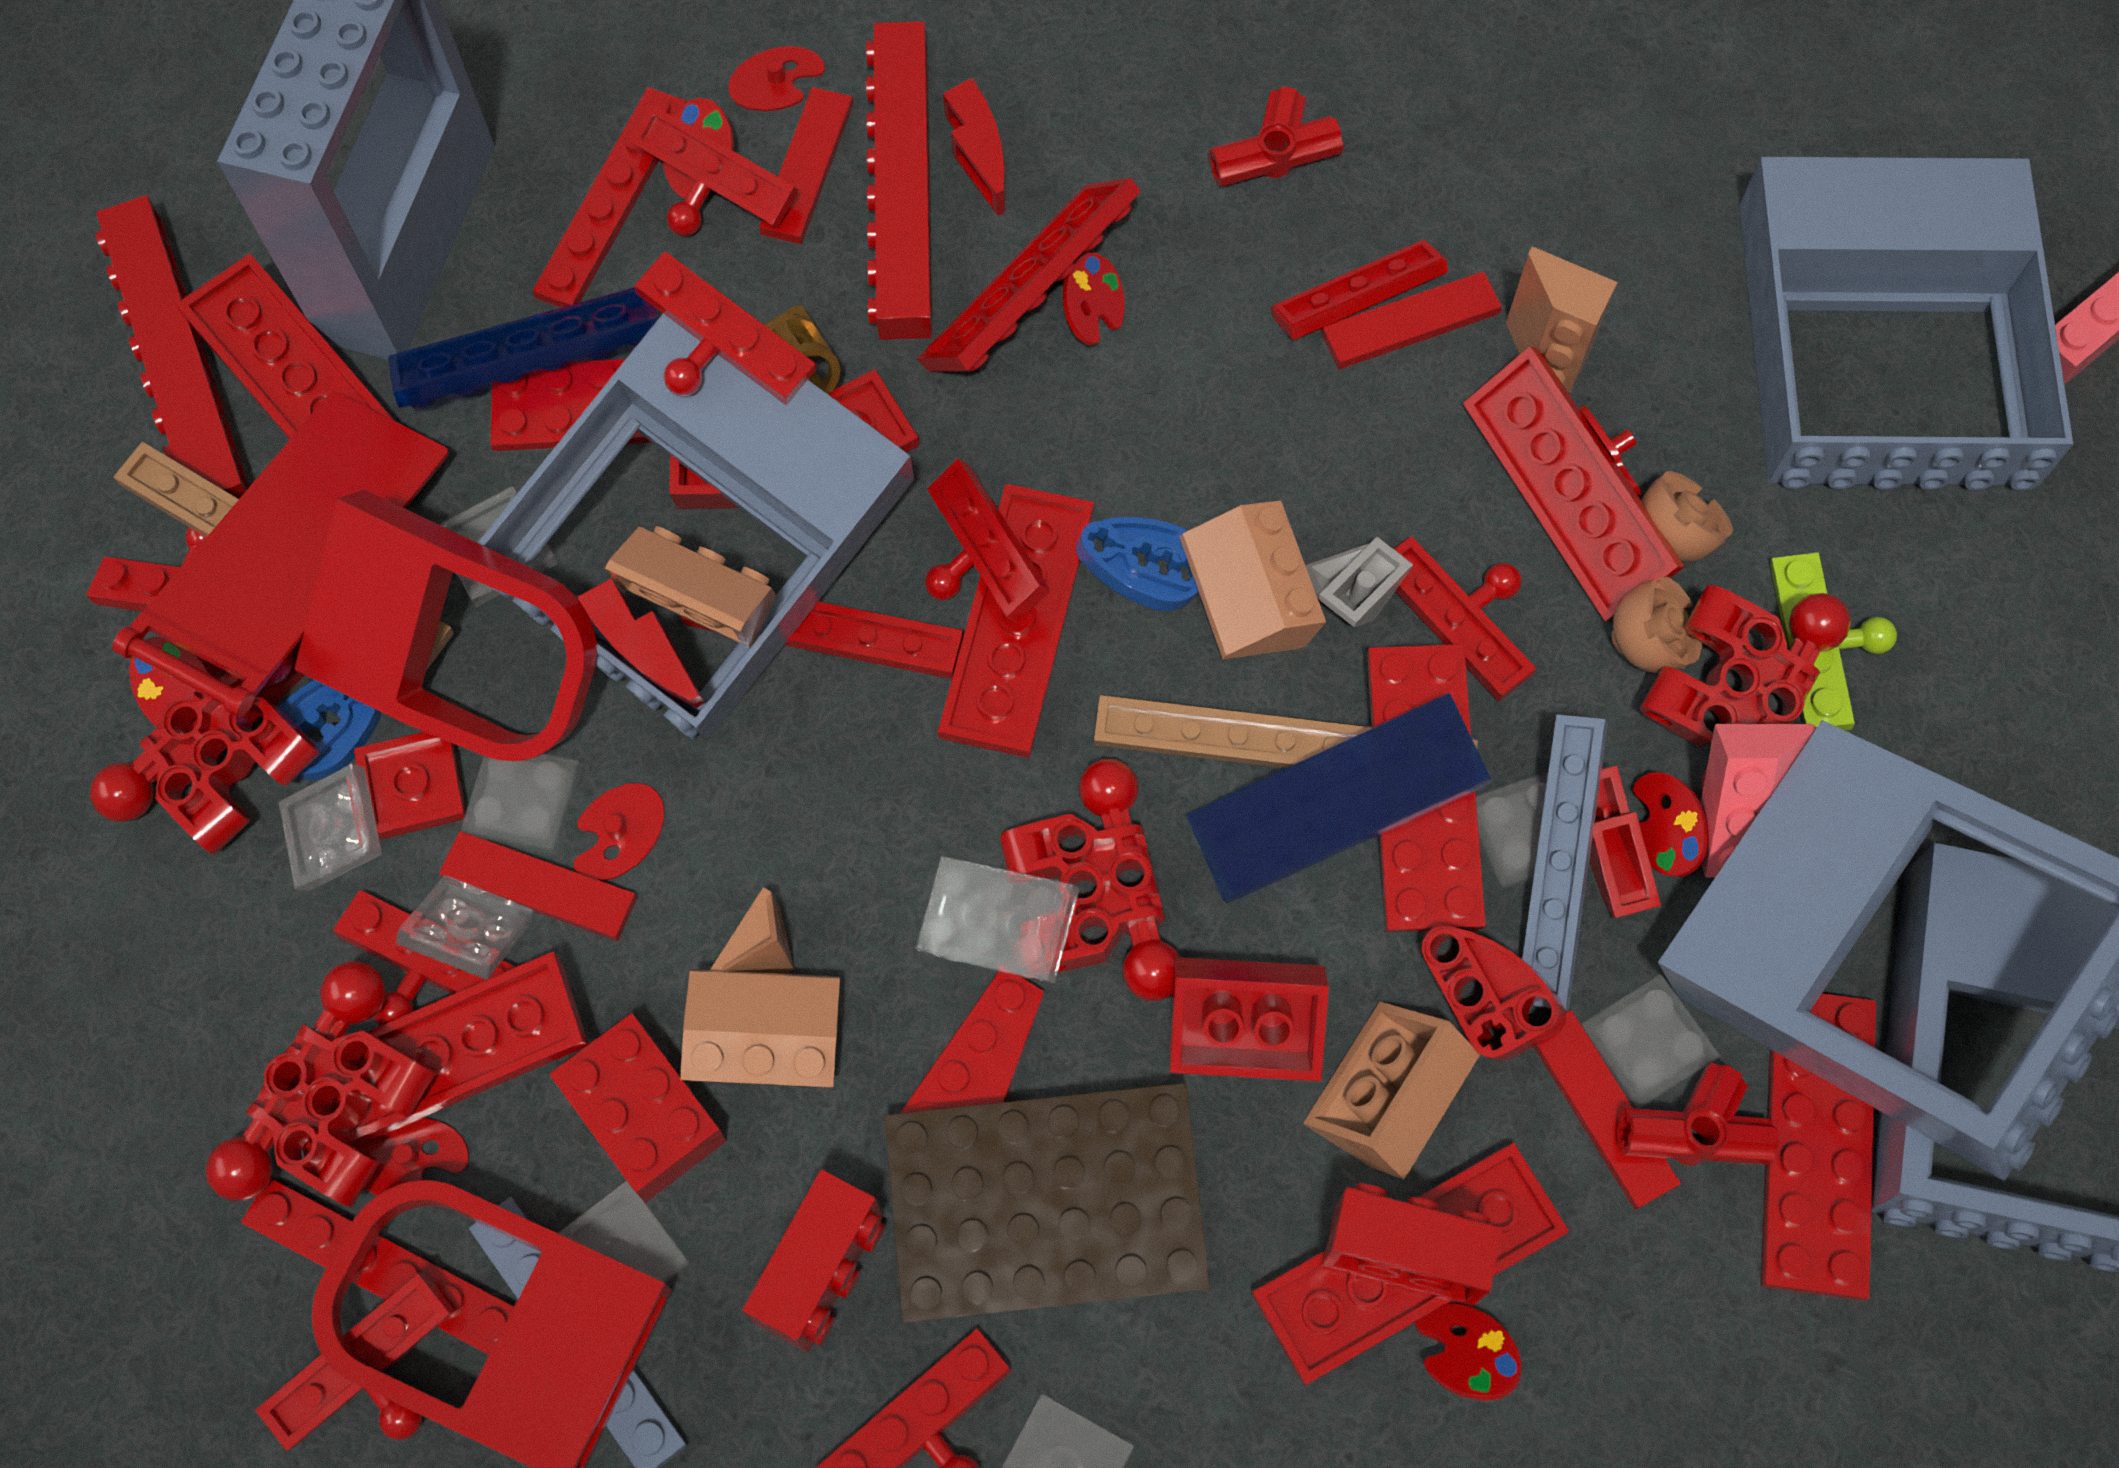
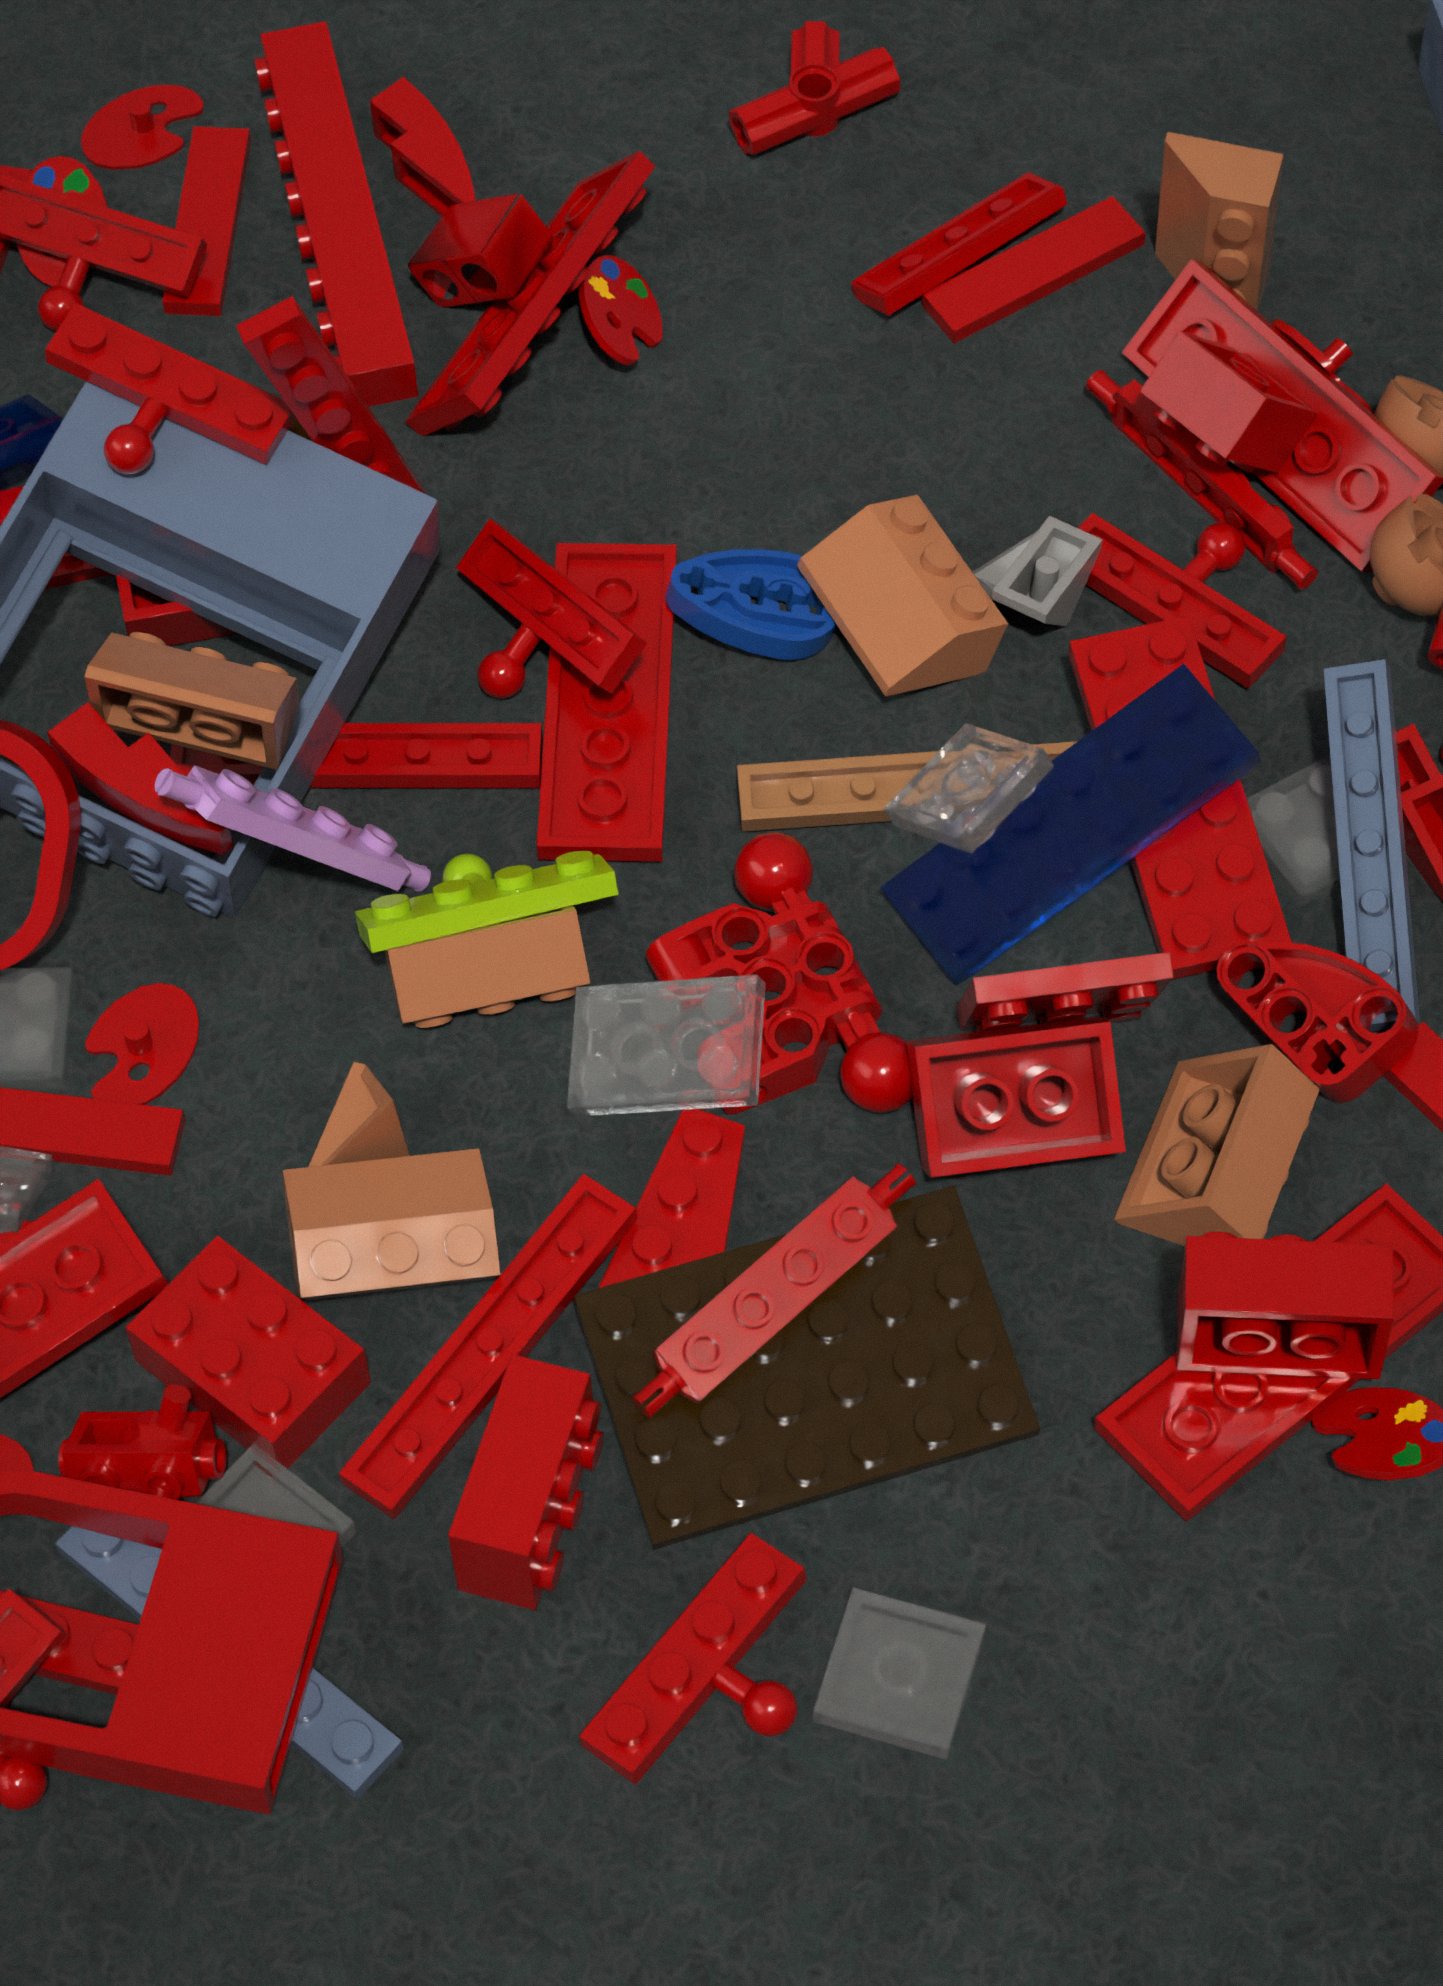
camera: 10 degrees left, 10 degrees down
none -> red brick [58,1384,226,1500]
none -> lavender plate [155,765,431,892]
none -> red plate [236,296,427,495]
none -> red plate [338,1173,638,1520]
none -> lime plate [355,851,619,953]
none -> nougat slope [384,905,591,1028]
none -> red piece [407,193,553,308]
none -> red plate [631,1163,916,1419]
none -> clear plate [884,723,1054,854]
none -> red plate [957,952,1174,1032]
none -> red plate [1086,370,1318,590]
none -> red brick [1140,331,1318,473]

